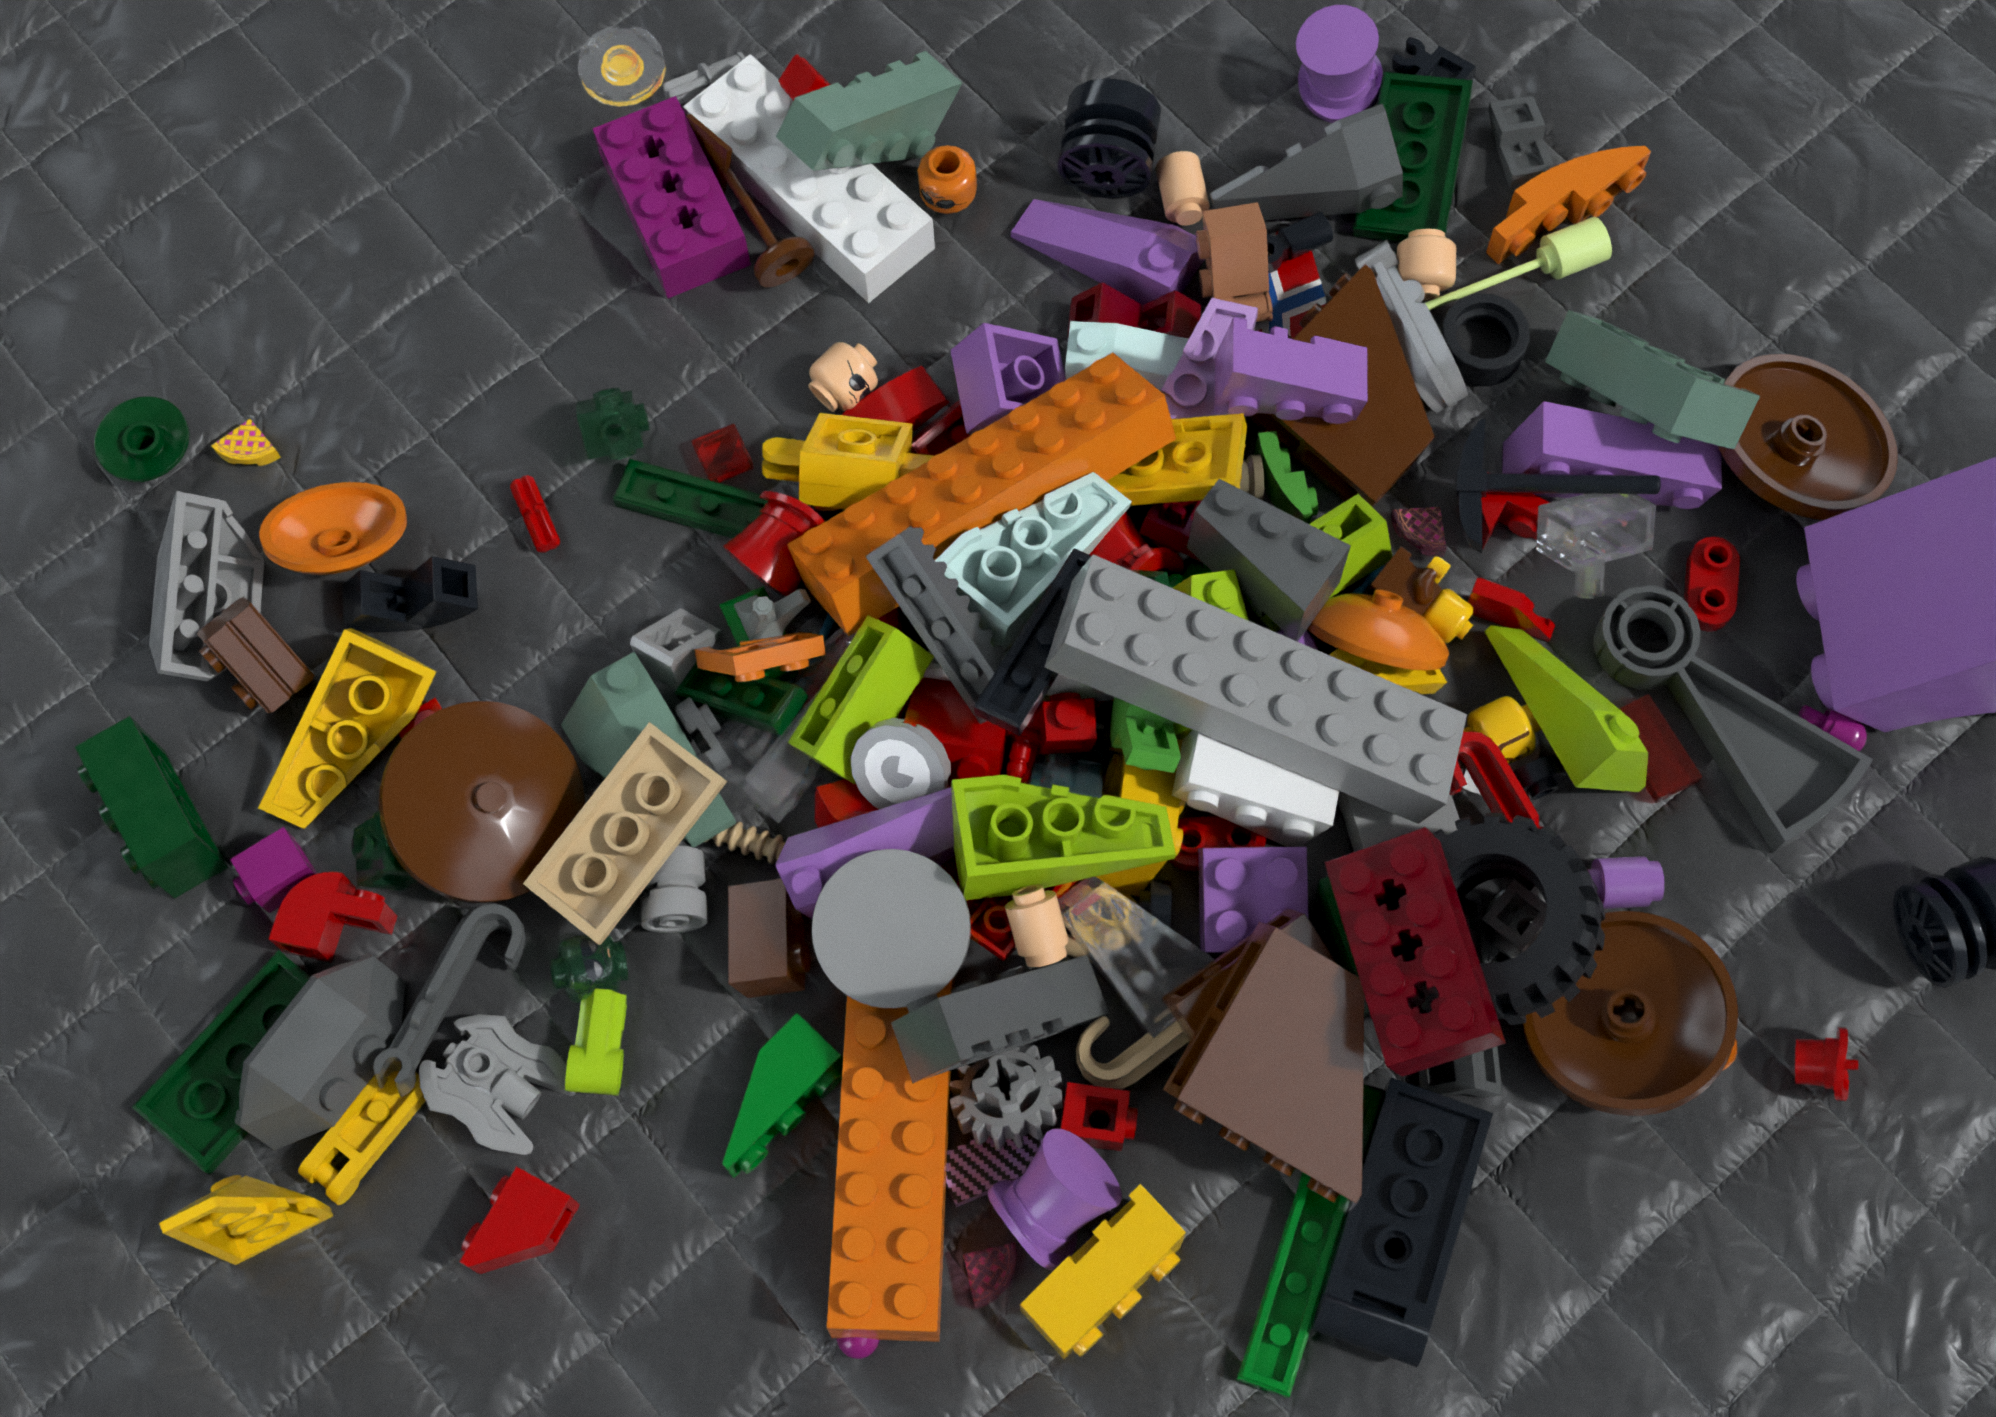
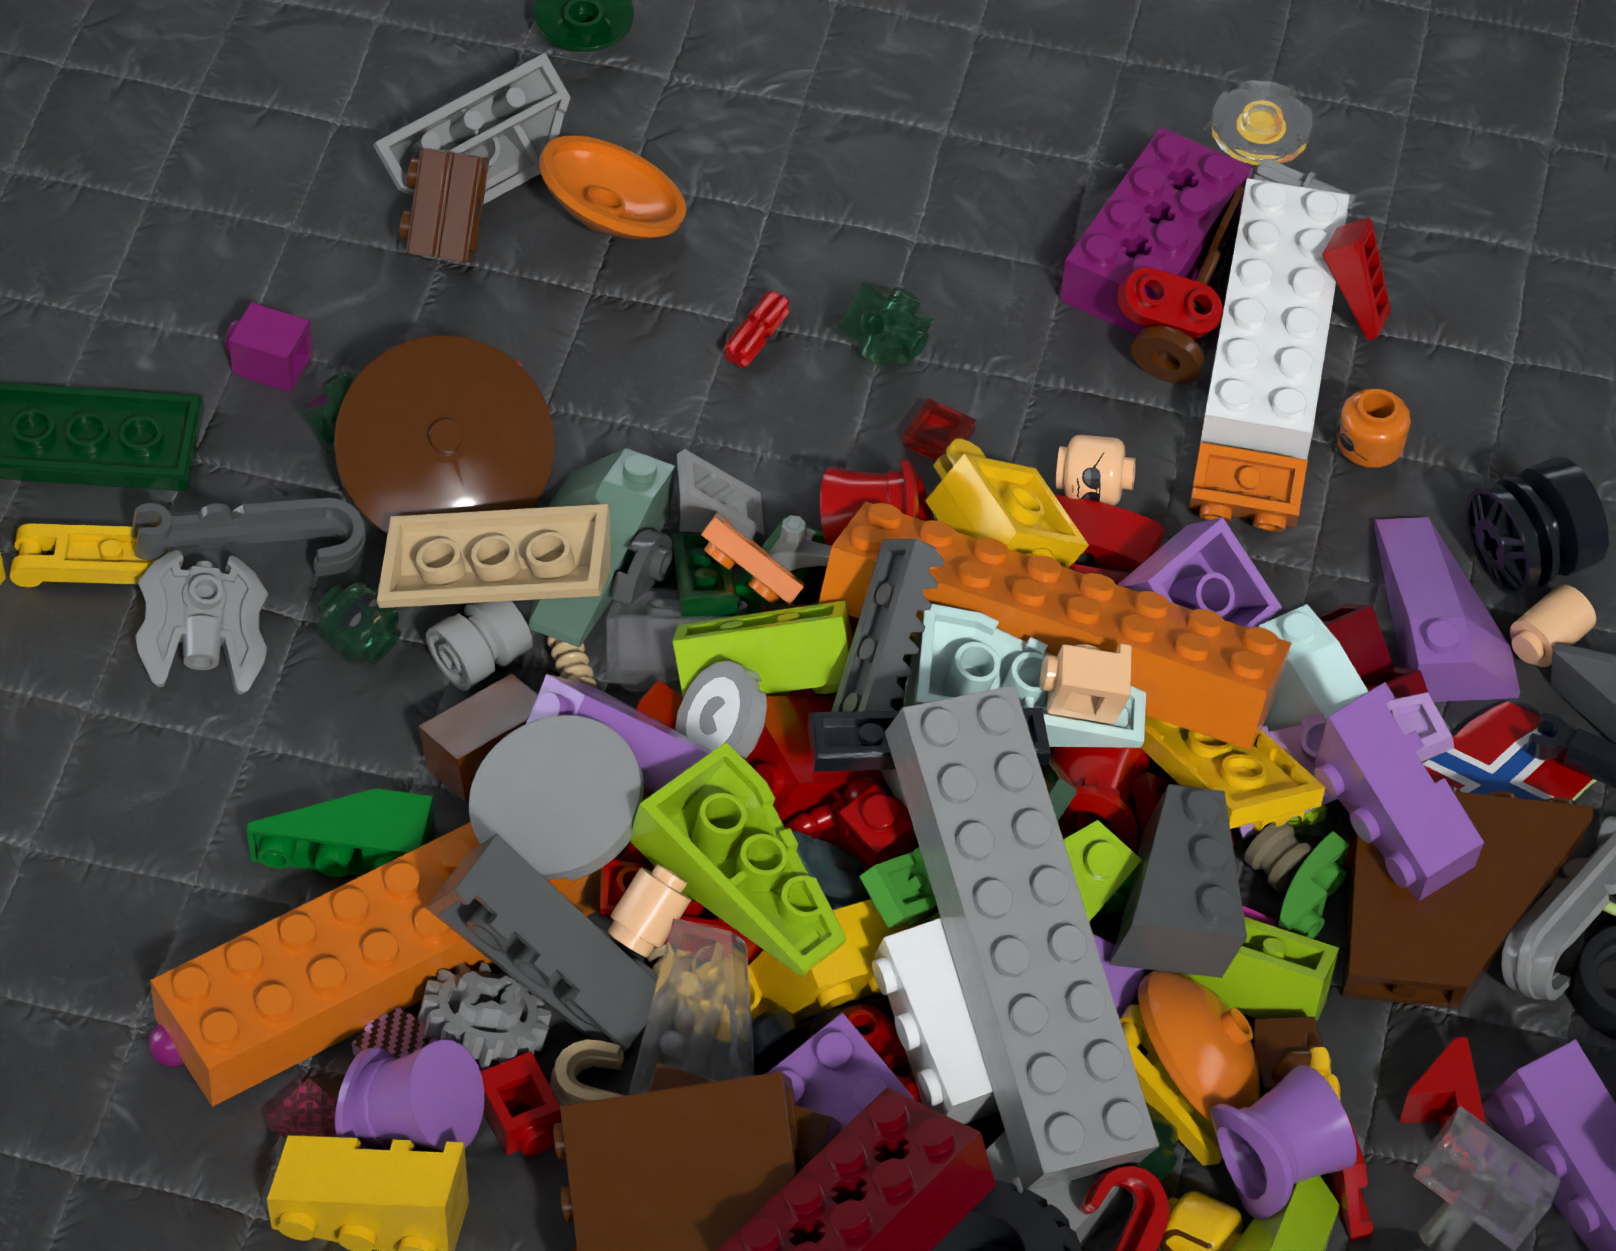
camera: 50 degrees right, 15 degrees down
dark green brick [75,716,229,898] -> none
yellow tile [212,419,281,466] -> none
dark grey wedge [235,953,406,1150] -> none
yellow wedge [258,628,437,829] -> none
red brick [269,872,398,963] -> none
black brick [343,556,478,632] -> none
red slope [459,1166,580,1274] -> none
lime piece [565,988,627,1096] -> none
dark green tile [613,458,768,538] -> none
sand green wedge [776,51,962,171] -> none
nougat hinge [1196,202,1273,322] -> none
clear pink tile [1391,507,1446,557] -> none
black piece [1457,417,1661,553] -> none
none -> light nougat brick [1039,644,1132,724]
none -> red plate [1117,267,1223,339]
none -> orange bracket [1189,442,1308,532]
none -> medium lavender hat [1209,1065,1357,1219]

